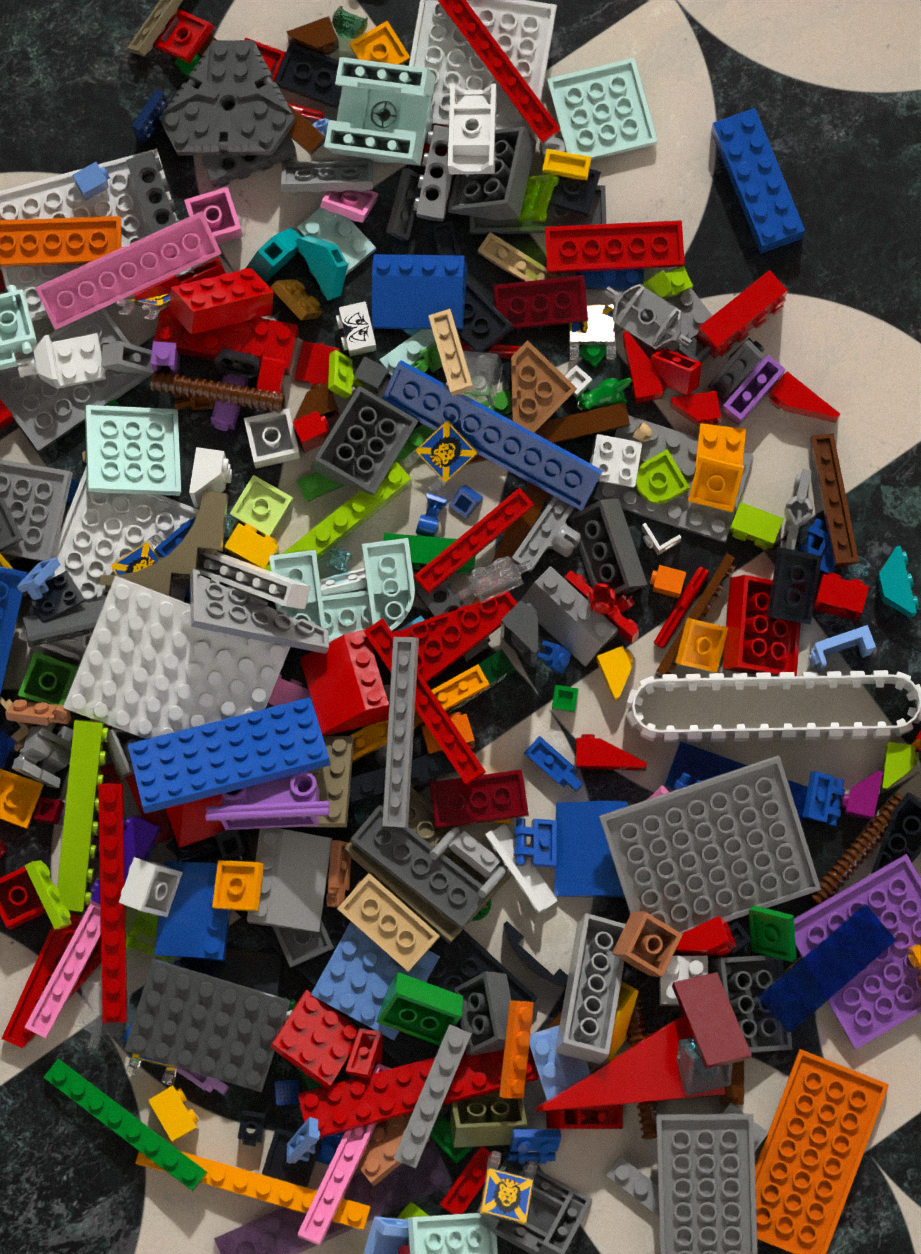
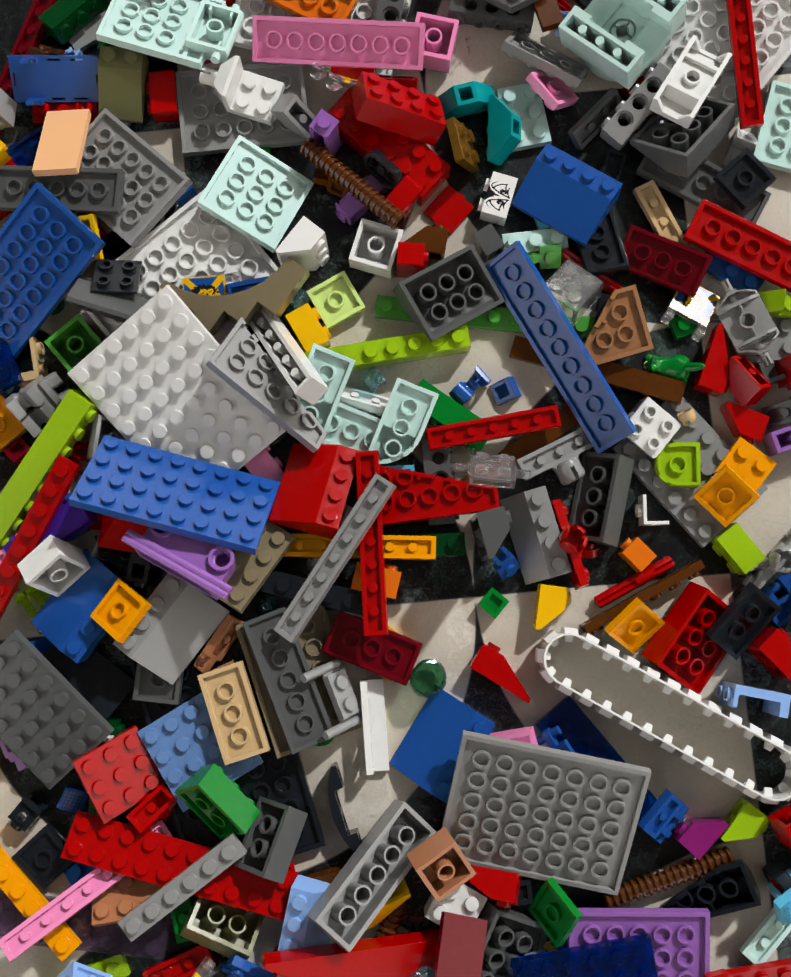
camera: 30 degrees right, 5 degrees up
nougat hinge [5,700,72,726] -> none
medium blue plate [17,557,61,600] -> none
medium blue plate [287,1117,320,1164] -> none
lime plate [328,350,365,399] -> none
flag [403,419,479,495] -> none
tan plate [428,309,474,396] -> none
orange plate [499,1000,534,1098] -> none
blue plate [514,818,557,868] -> none
clear neon green plate [515,174,559,223] -> none
blue hinge [524,736,583,792] -> none
yellow tile [542,149,591,181] -> none
white plate [565,365,593,398] -> none
none -> clear green hair [409,659,447,698]

